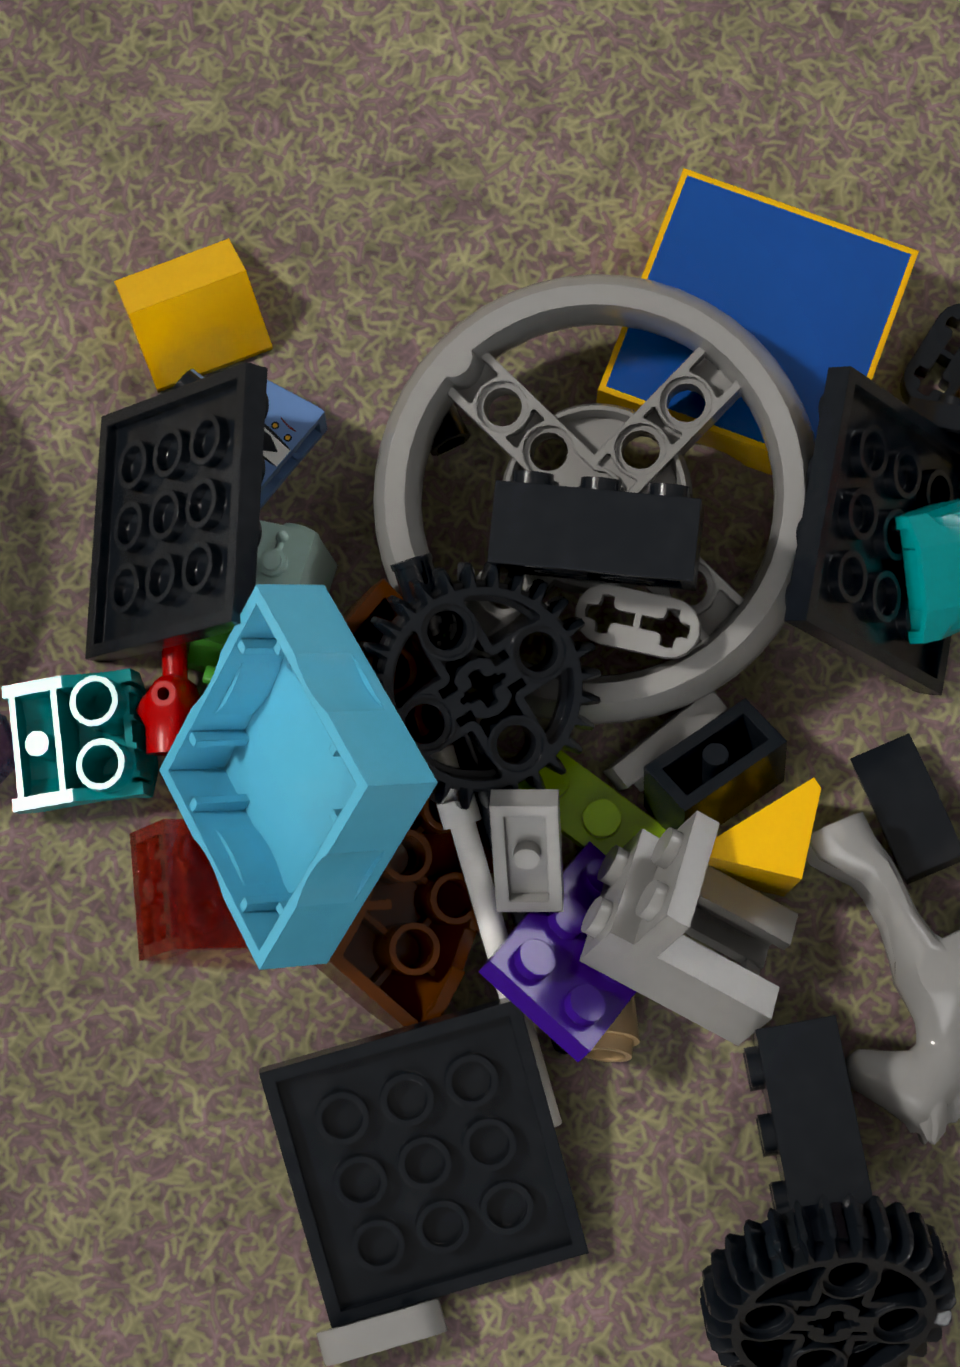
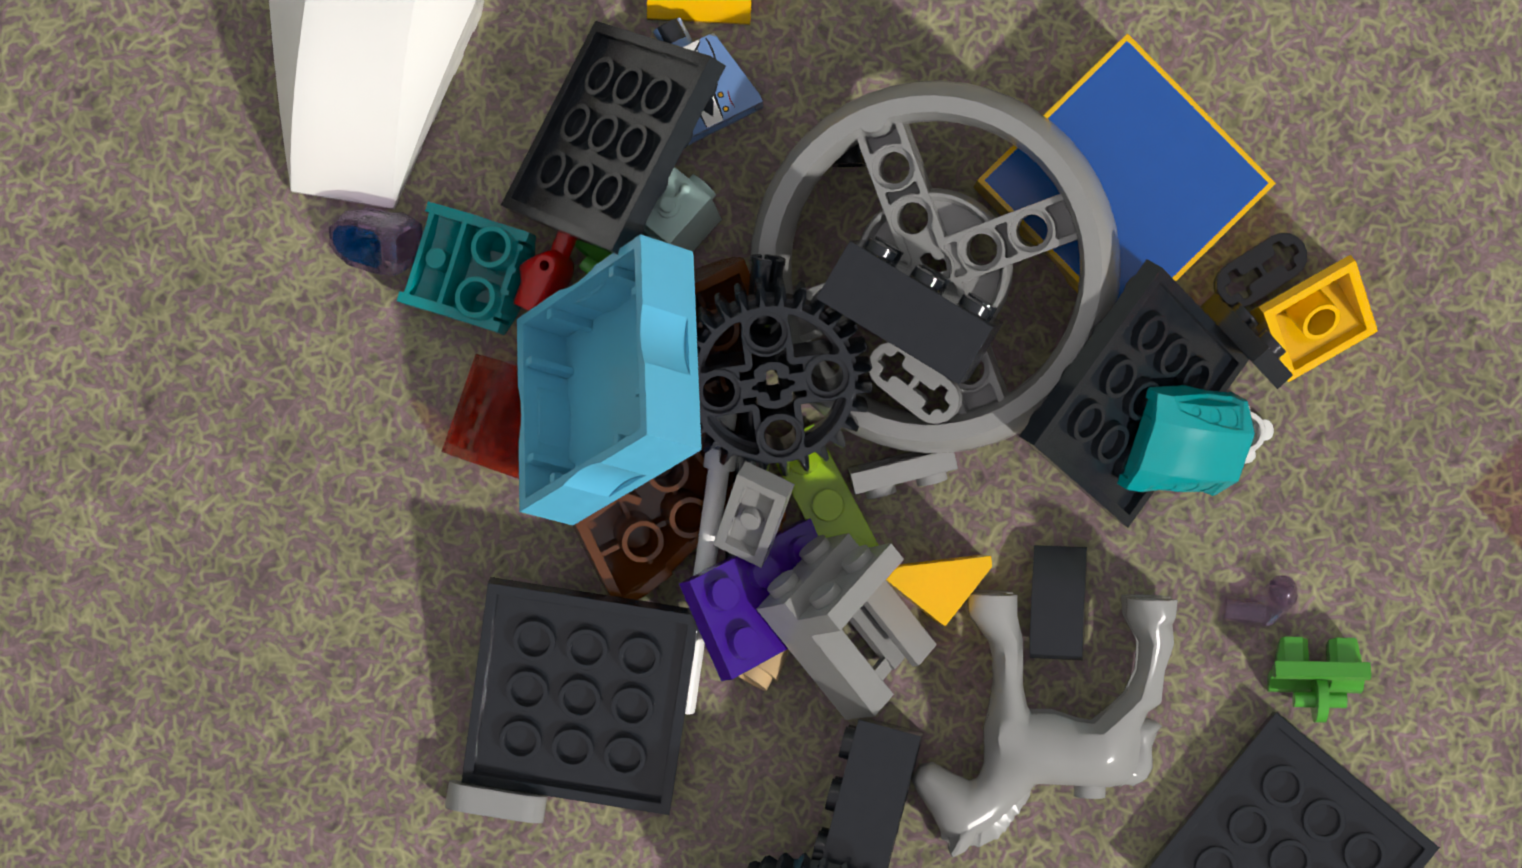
camera: 25 degrees right, 10 degrees up
black brick [644,698,787,830] -> none

